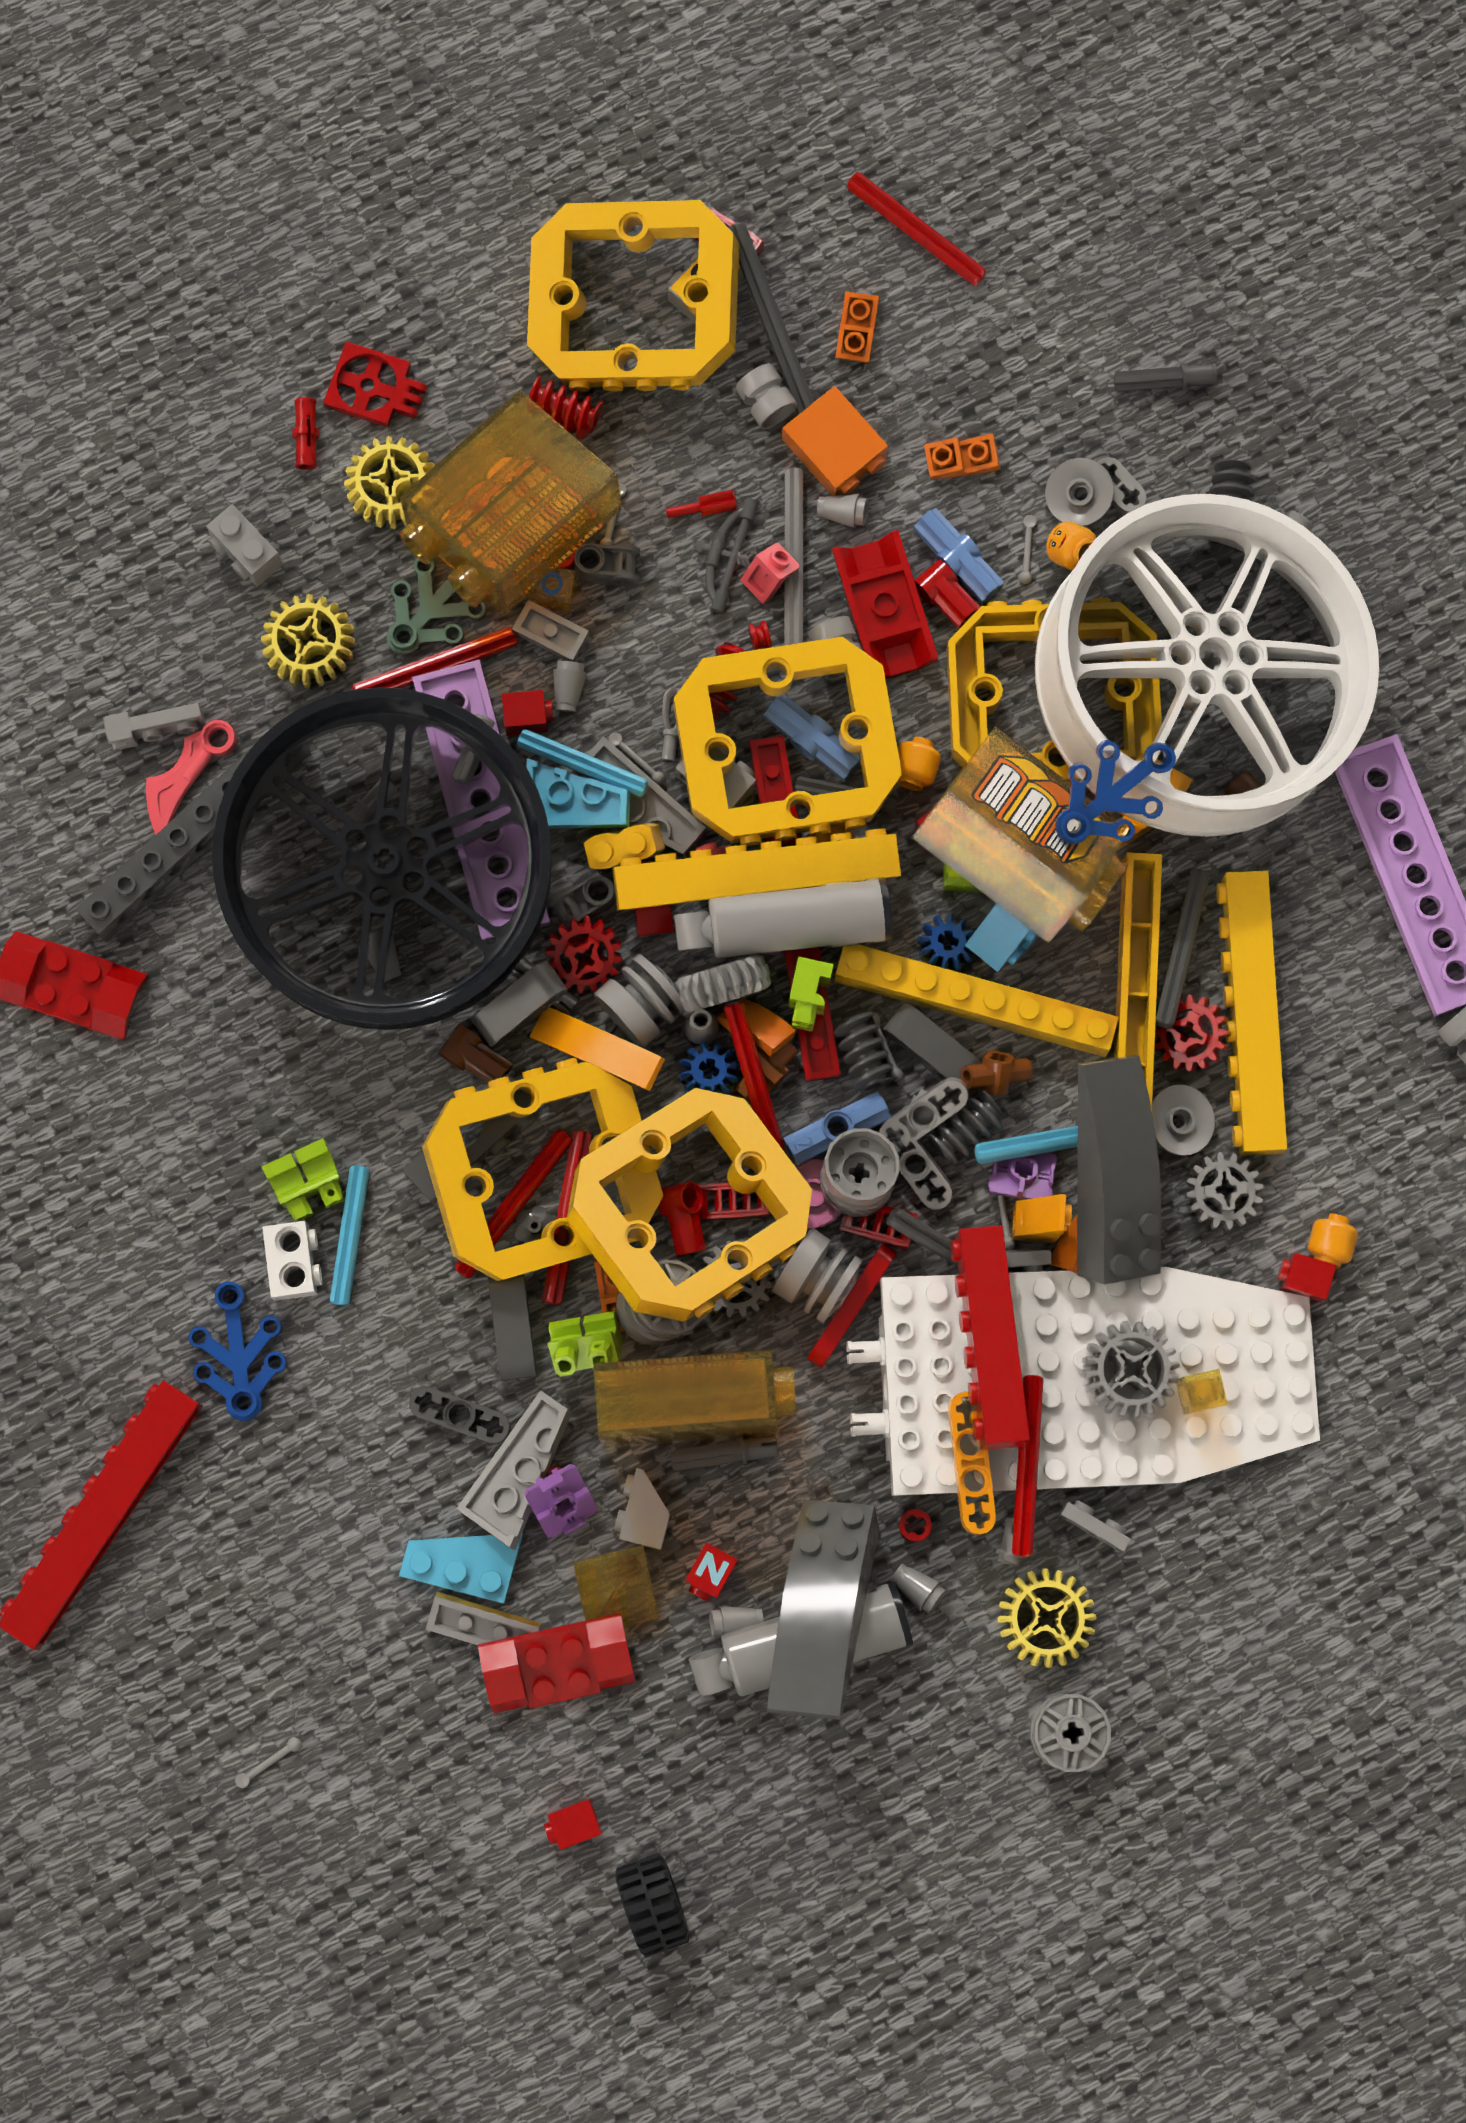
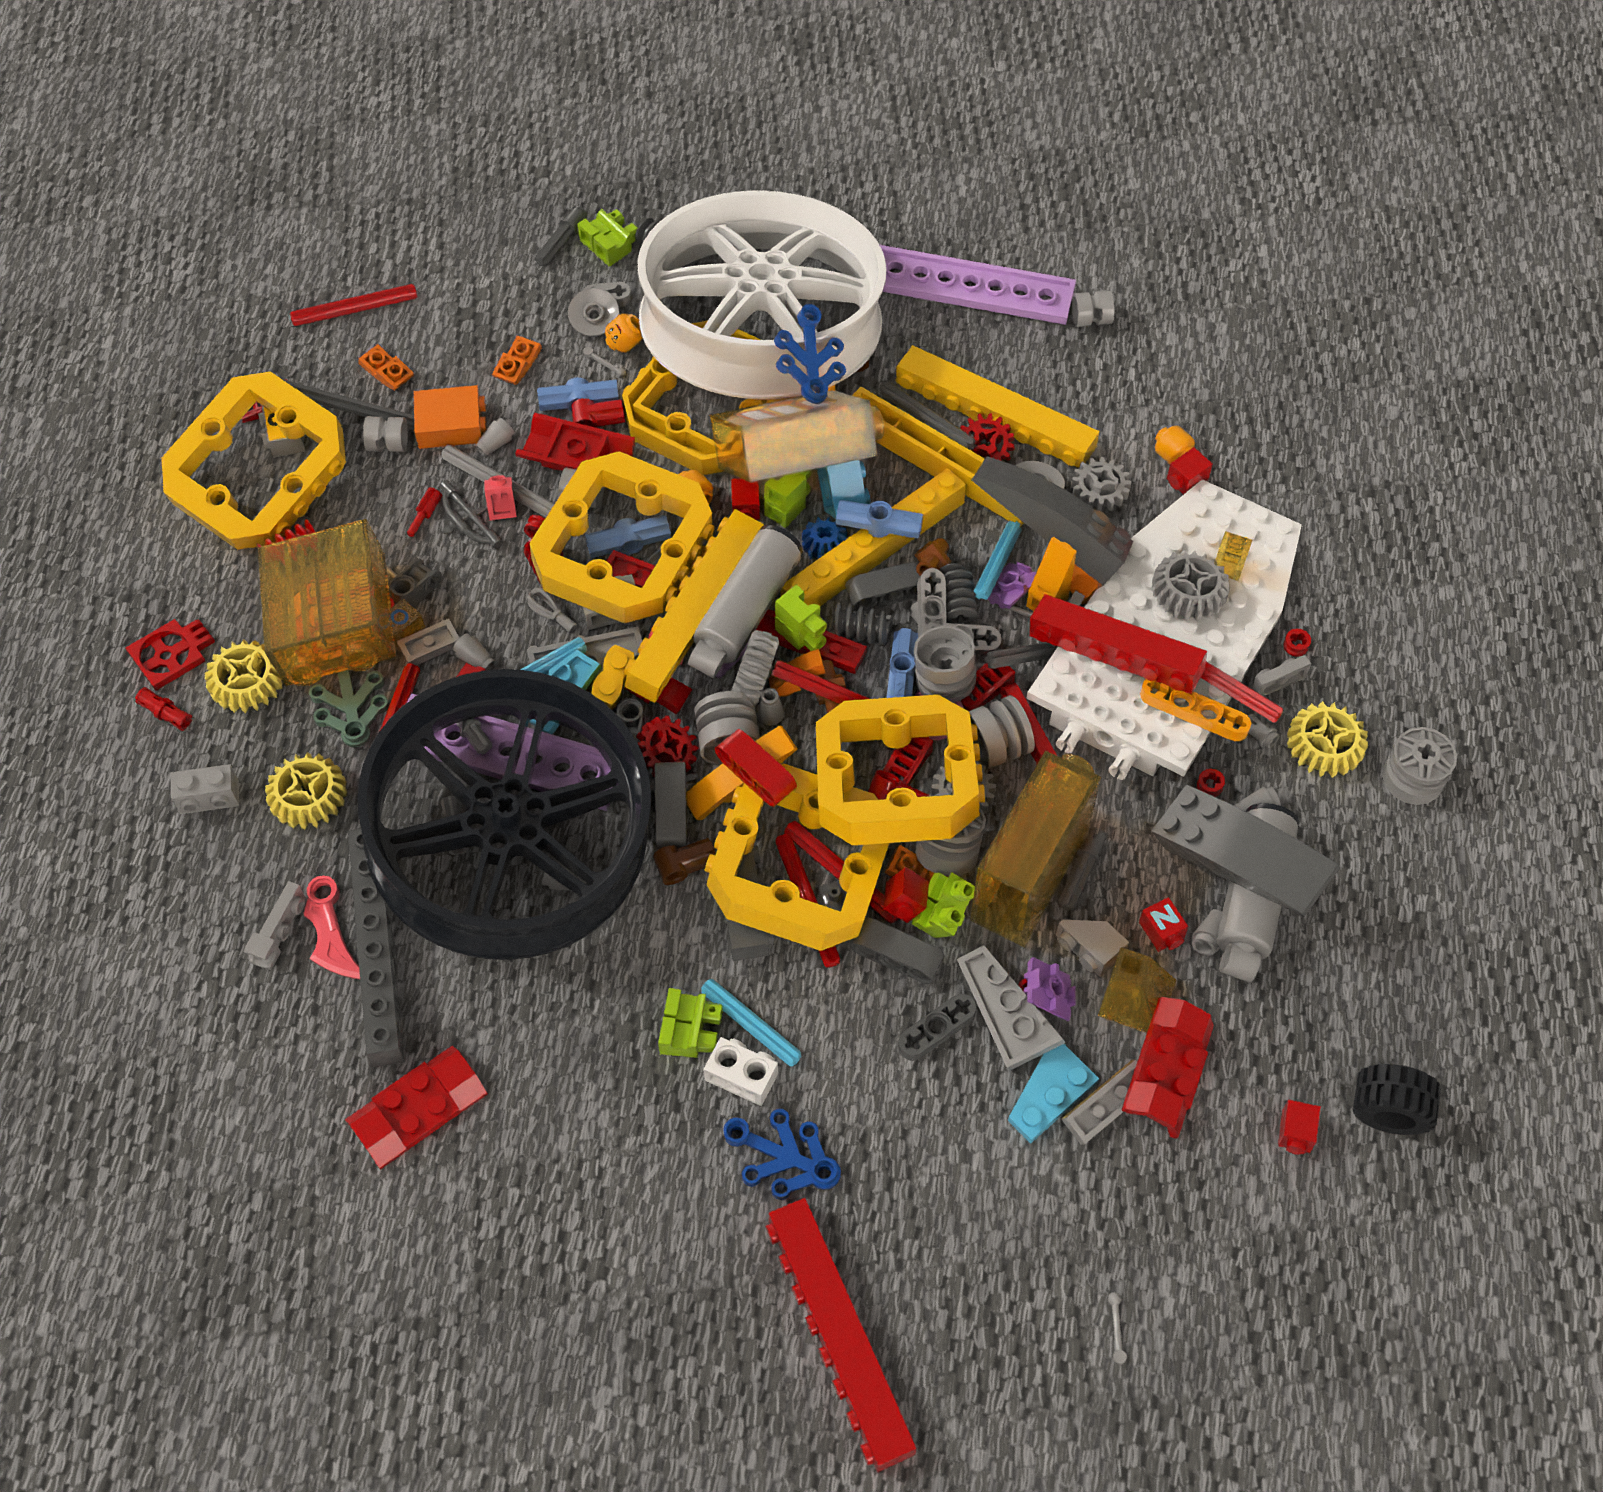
camera: 55 degrees left, 20 degrees down
blue gear [679,1042,739,1095] -> none
none -> lime hips [577,209,638,267]
none -> red beam [715,729,797,807]
none -> medium blue piece [836,500,923,539]
none -> red brick [883,867,929,923]
none -> red bush [1283,628,1311,657]

